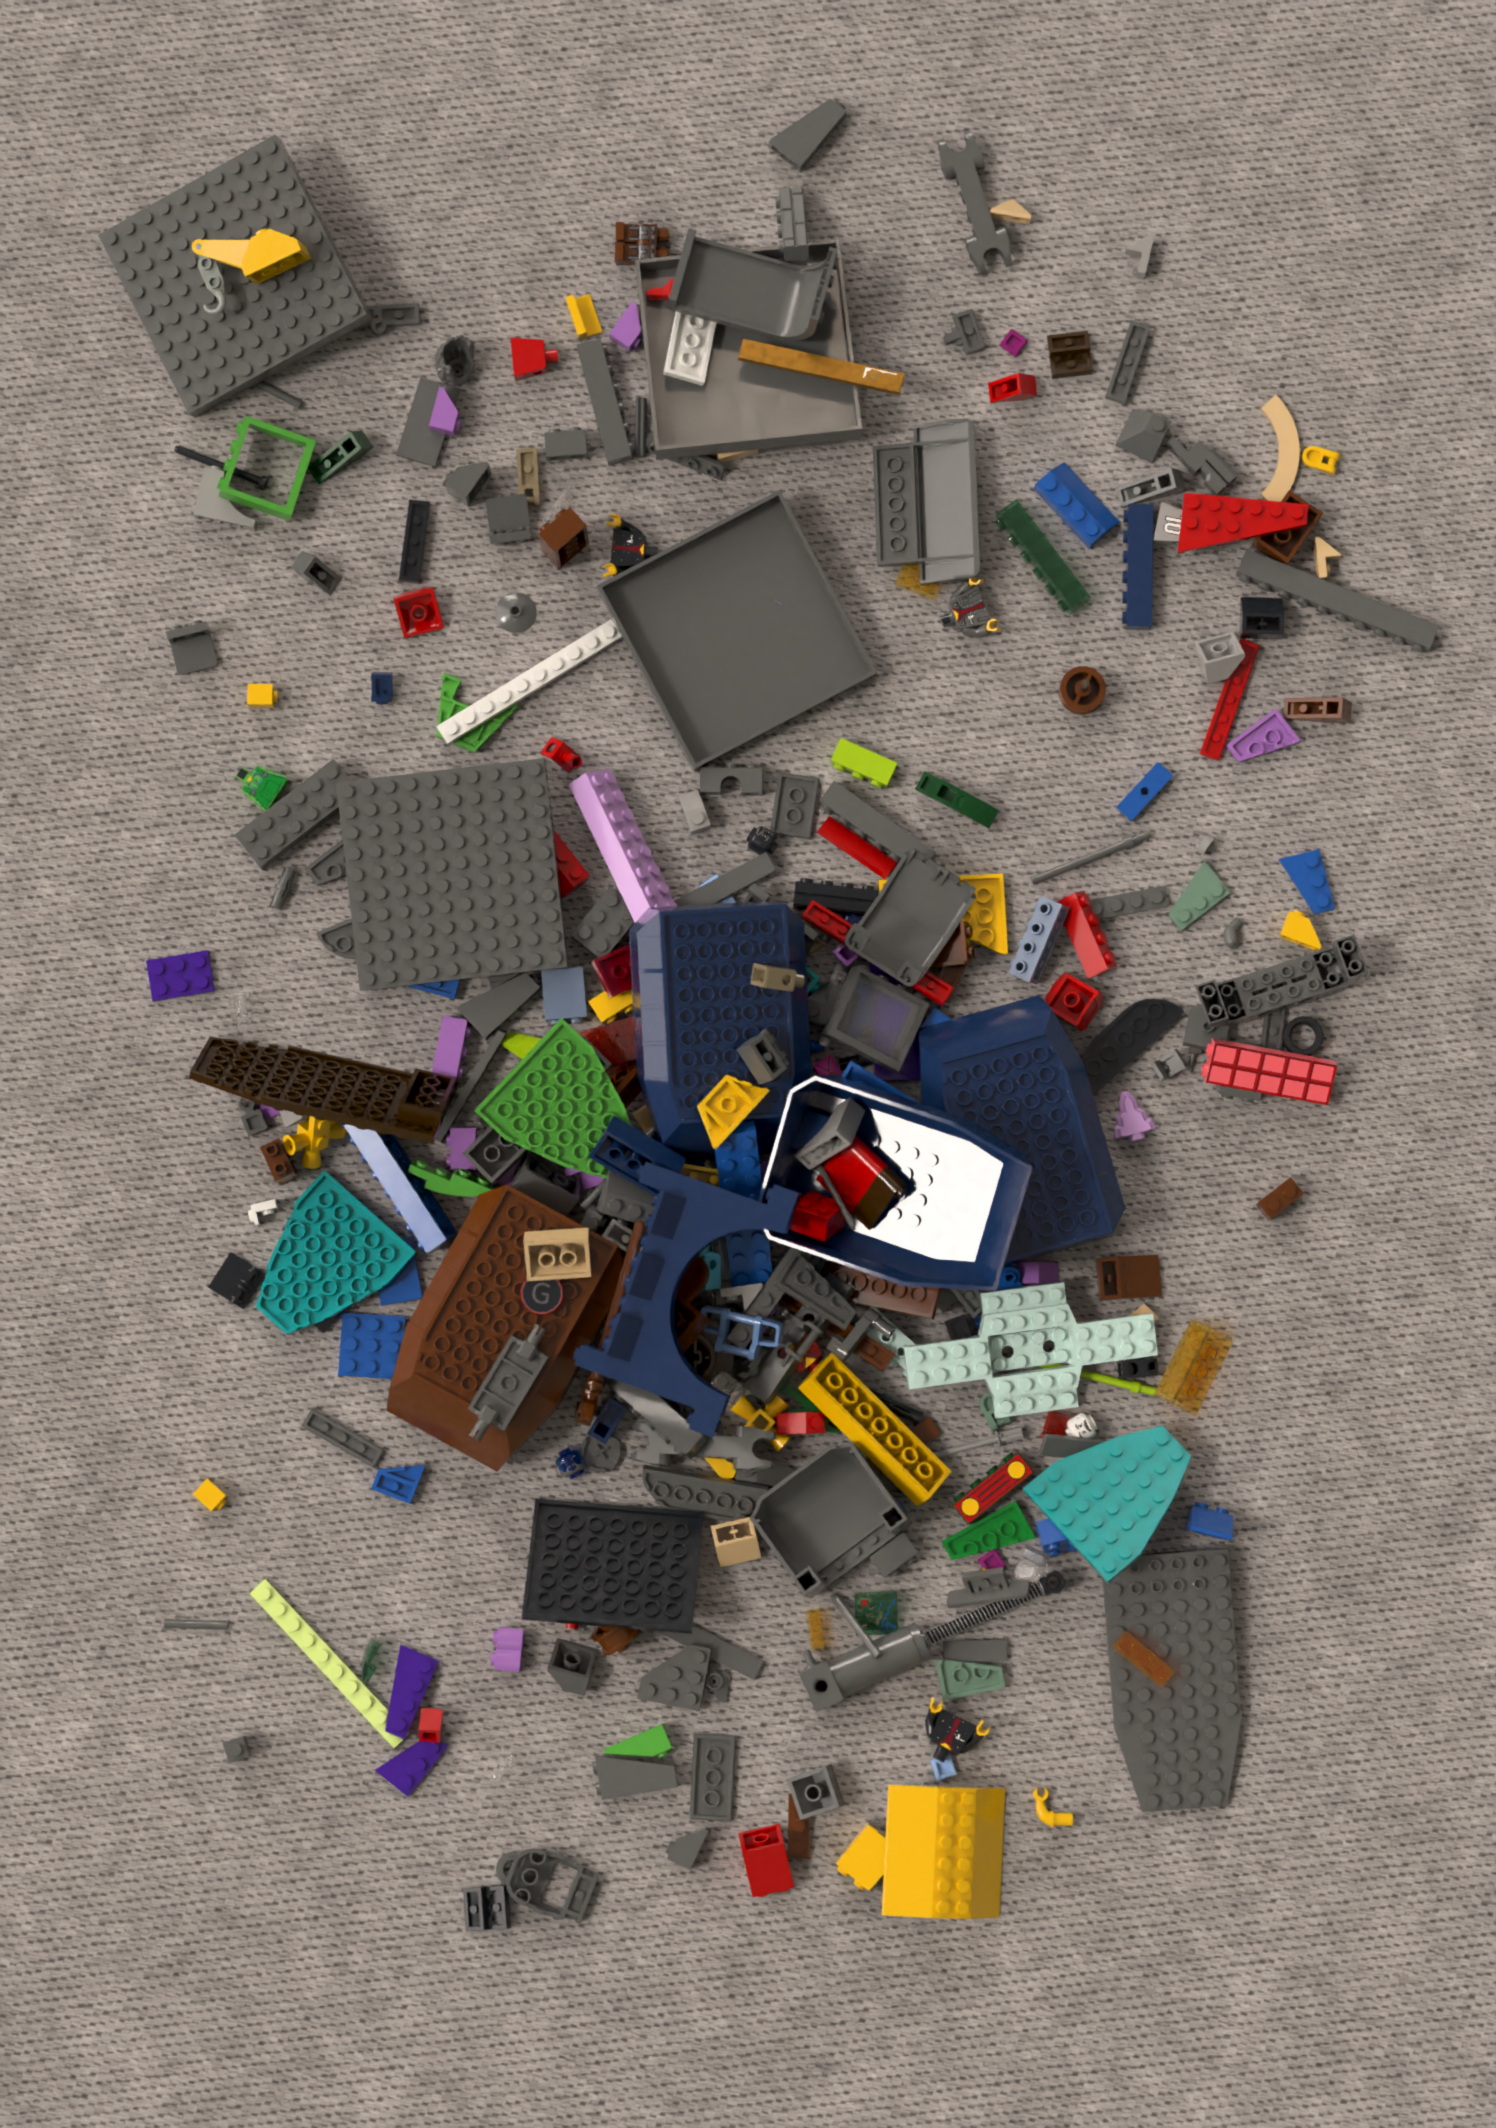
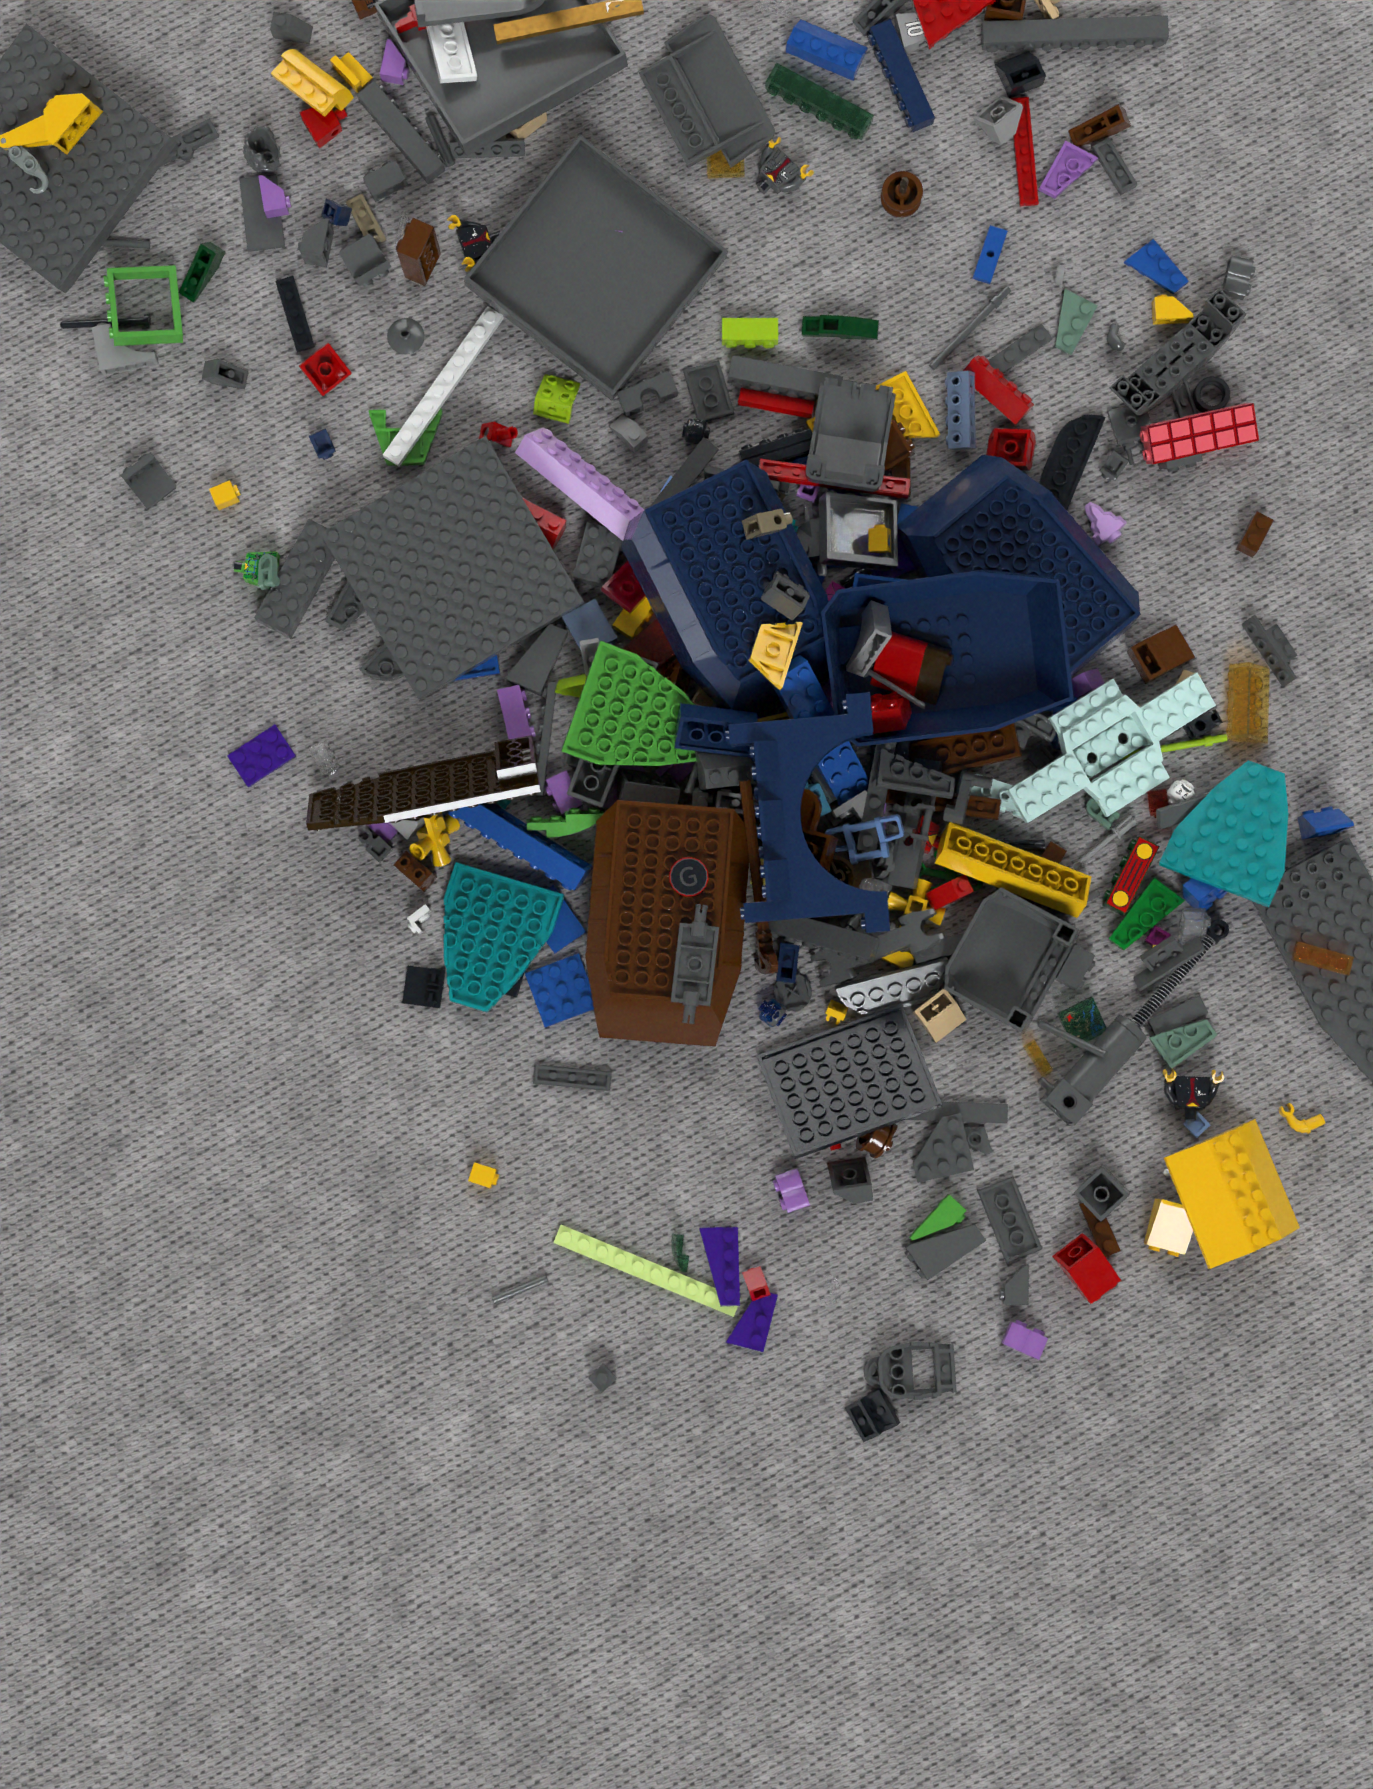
camera: 25 degrees left, 0 degrees up
dark grey pin [269,867,296,910] -> none
blue wing [371,1465,425,1504] -> none
tan slope [524,1228,591,1281] -> none
none -> sand green plate [258,554,280,590]
none -> dark grey slope [270,12,313,44]
none -> yellow brick [271,49,354,117]
none -> dark blue slope [321,199,352,226]
none -> lime bracket [533,374,580,424]
none -> light grey slope [579,638,599,676]
none -> yellow tile [825,999,848,1025]
none -> yellow brick [868,525,891,553]
none -> medium lavender brick [1001,1320,1048,1360]
none -> dark grey plate [1092,138,1137,196]
none -> dark grey brick [1222,255,1256,300]
none -> dark grey bracket [1242,615,1298,687]

